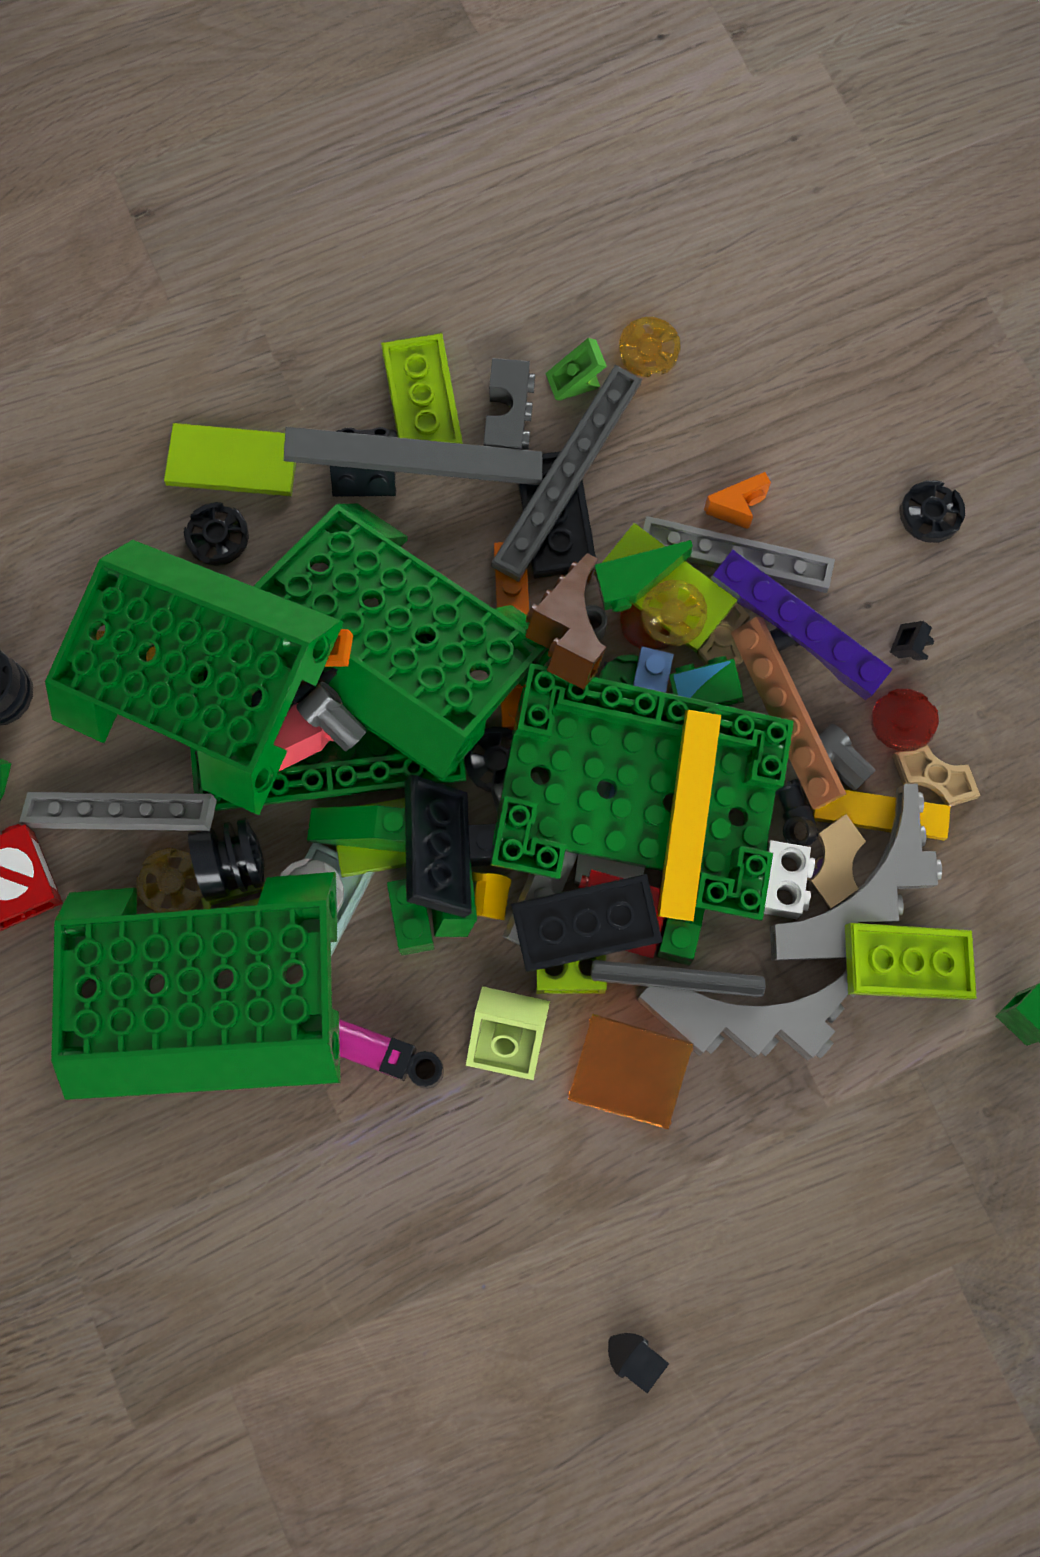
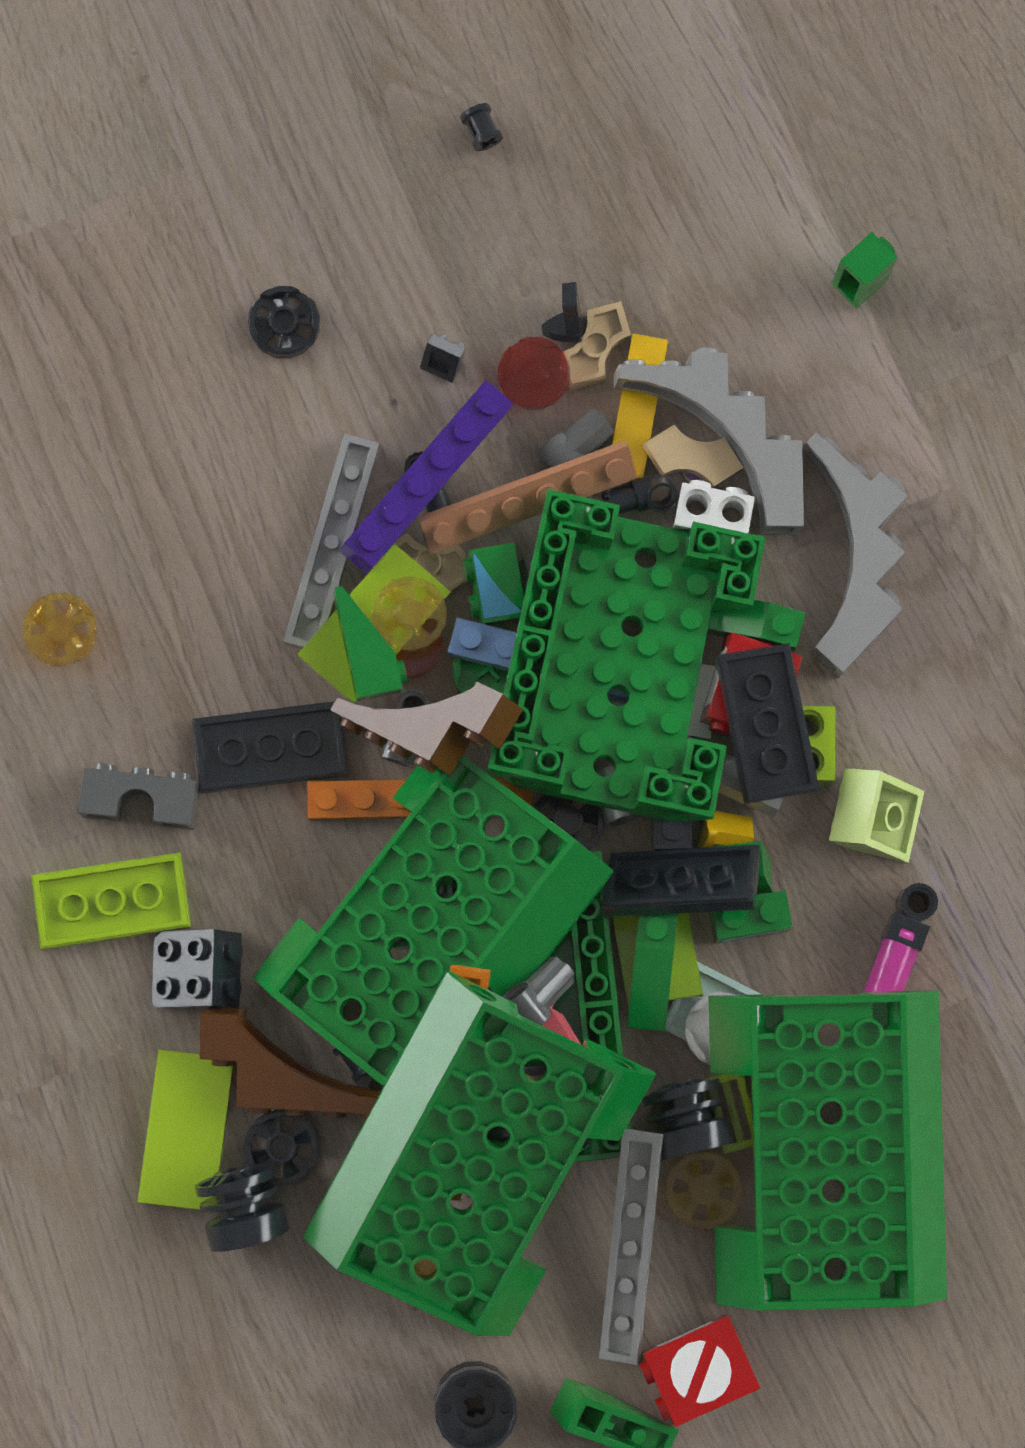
camera: 90 degrees left, 5 degrees up
dark grey tile [283,427,542,485] -> none
dark grey tile [491,364,643,582] -> none
bright green slope [545,338,607,401] -> none
clear orange piece [568,1014,693,1130] -> none
dark grey axle [591,960,766,997] -> none
yellow tile [657,710,721,921] -> none
orange slope [704,472,771,529] -> none
lime tile [845,923,977,1000] -> none
none -> black wheel [195,1163,289,1252]
none -> reddish brown arch [200,1007,382,1120]
none -> black tile [542,282,582,343]

